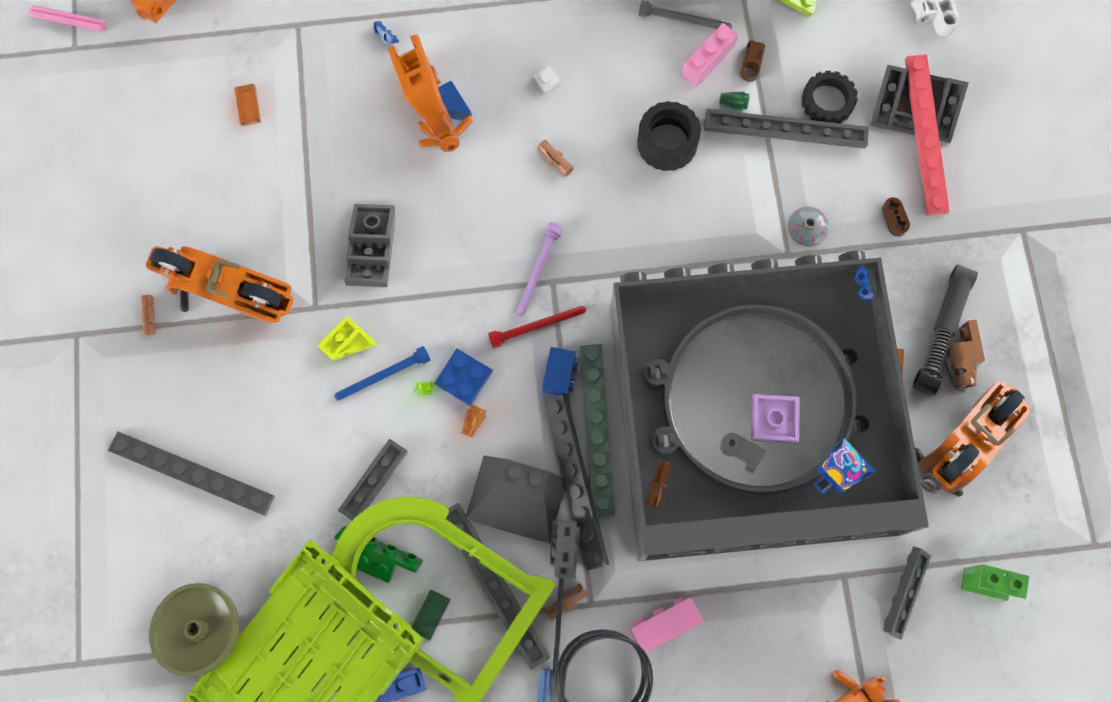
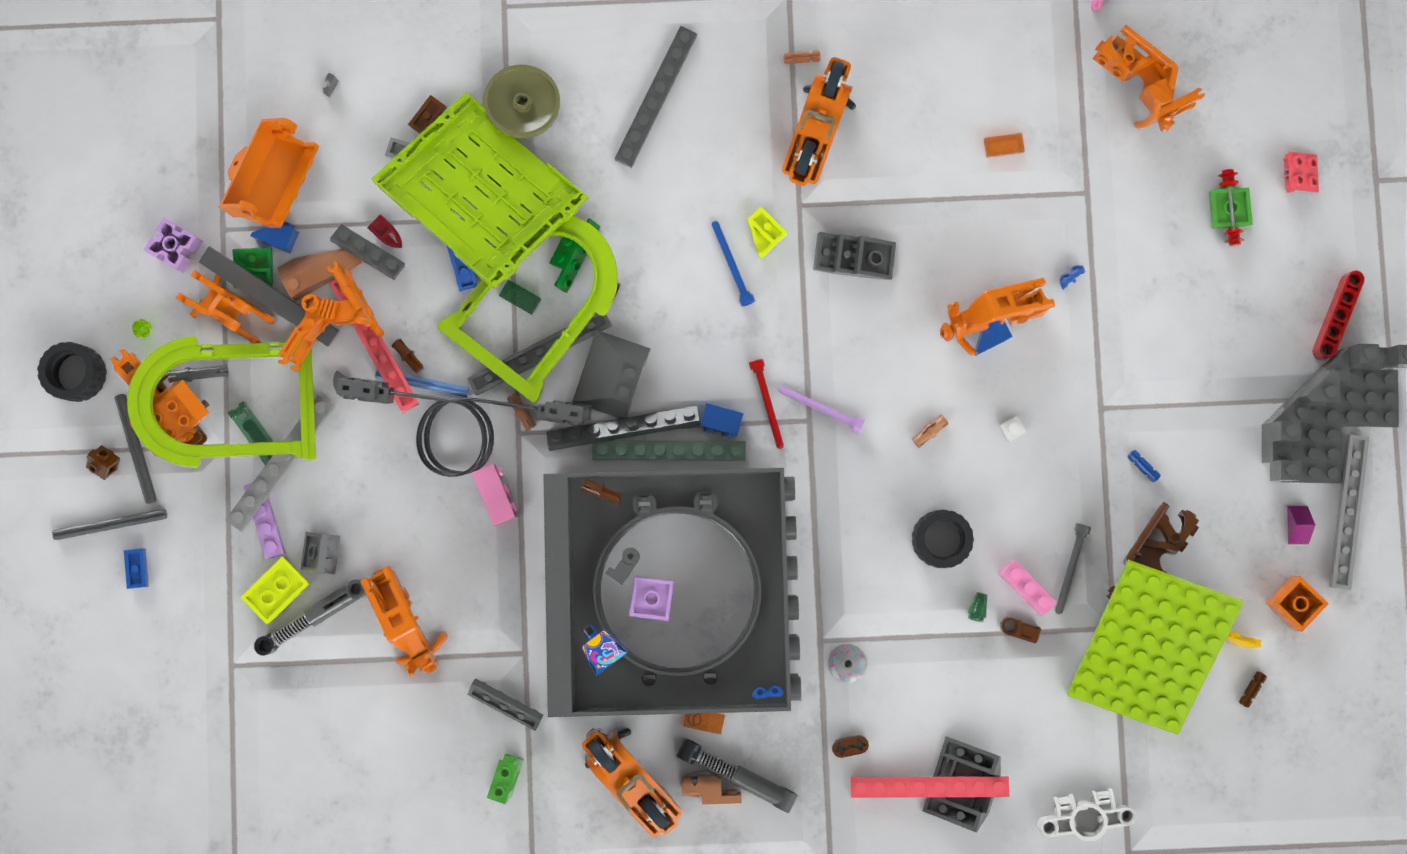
camera: 95 degrees right, 10 degrees up
dark grey plate [337,438,408,520] -> none
clear neon green plate [414,382,435,395] -> none
blue plate [434,348,493,407] -> none
clear orange cone [461,404,486,438] -> none
dark grey plate [704,109,869,149] -> none
black tyre [801,70,858,124] -> none

